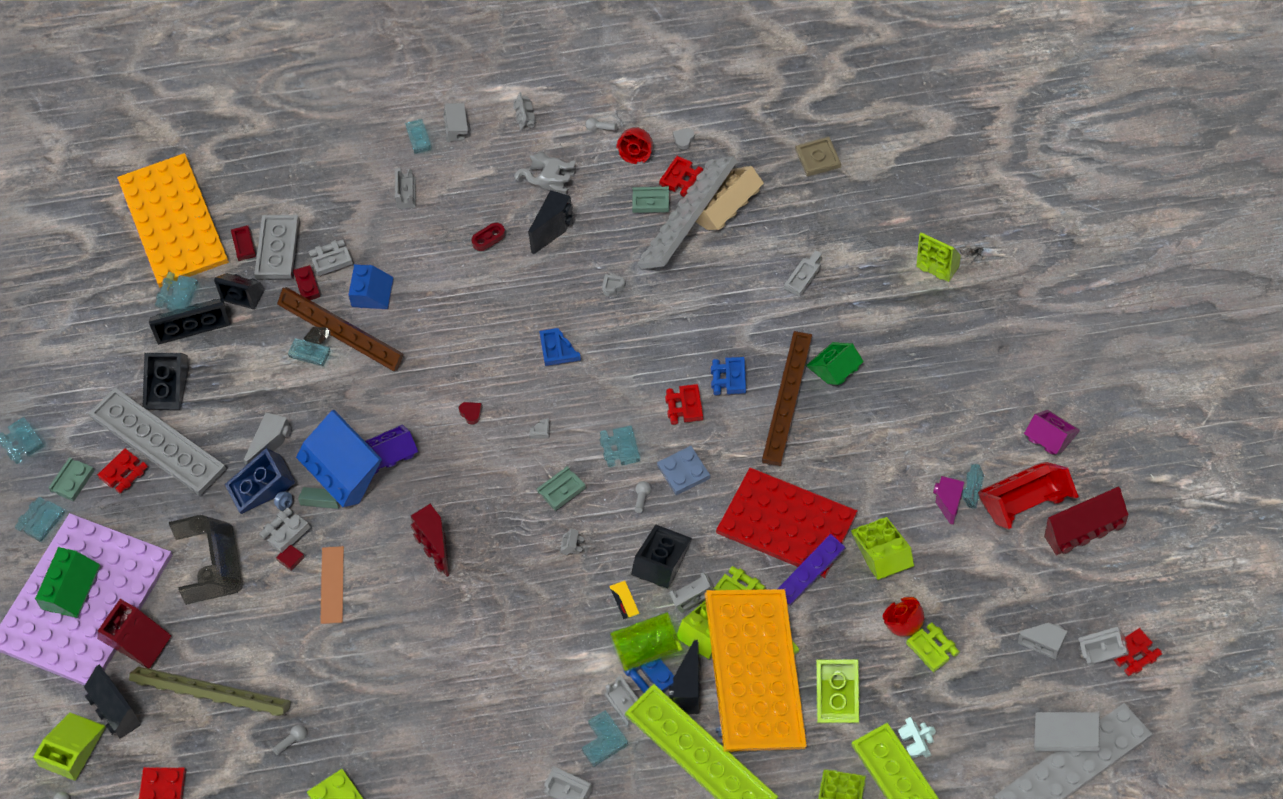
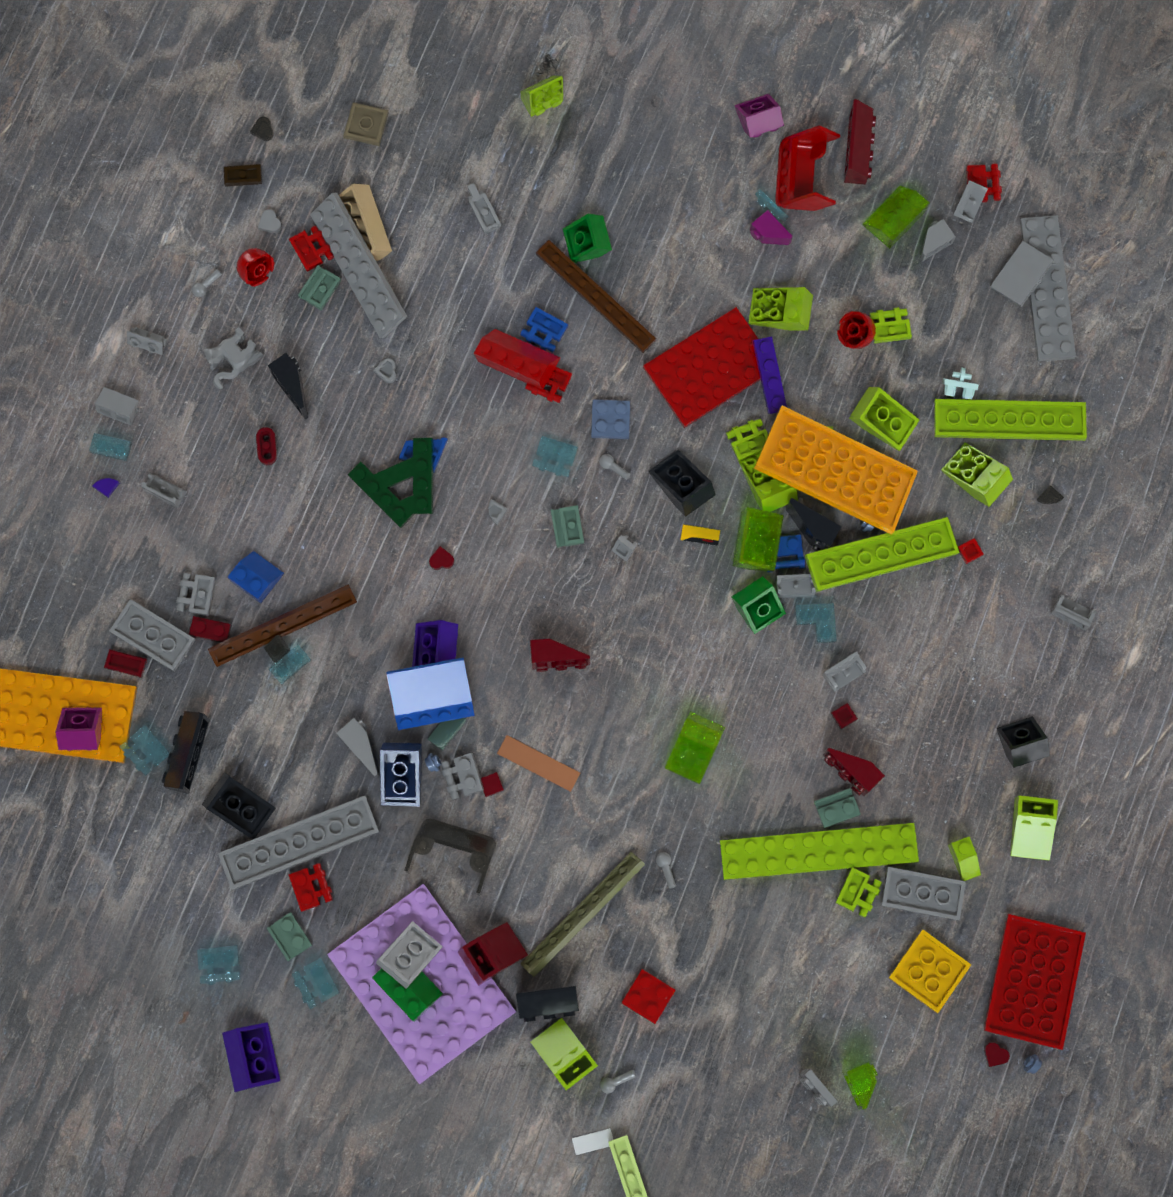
camera: 65 degrees left, 20 degrees up
black slope [214,273,264,310] -> none
light grey hinge [669,572,715,613] -> none
none -> magenta slope [55,708,102,751]
none -> dark purple tile [92,478,120,498]
none -> dark brown plate [224,164,262,187]
none -> clear smoke tile [250,116,274,141]
none -> dark green plate [348,438,433,528]
none -> light grey plate [376,921,443,989]
none -> red slope [474,329,560,390]
none -> clear neon green slope [665,711,725,784]
none -> green slope [731,576,786,634]
none -> clear neon green slope [862,186,930,249]

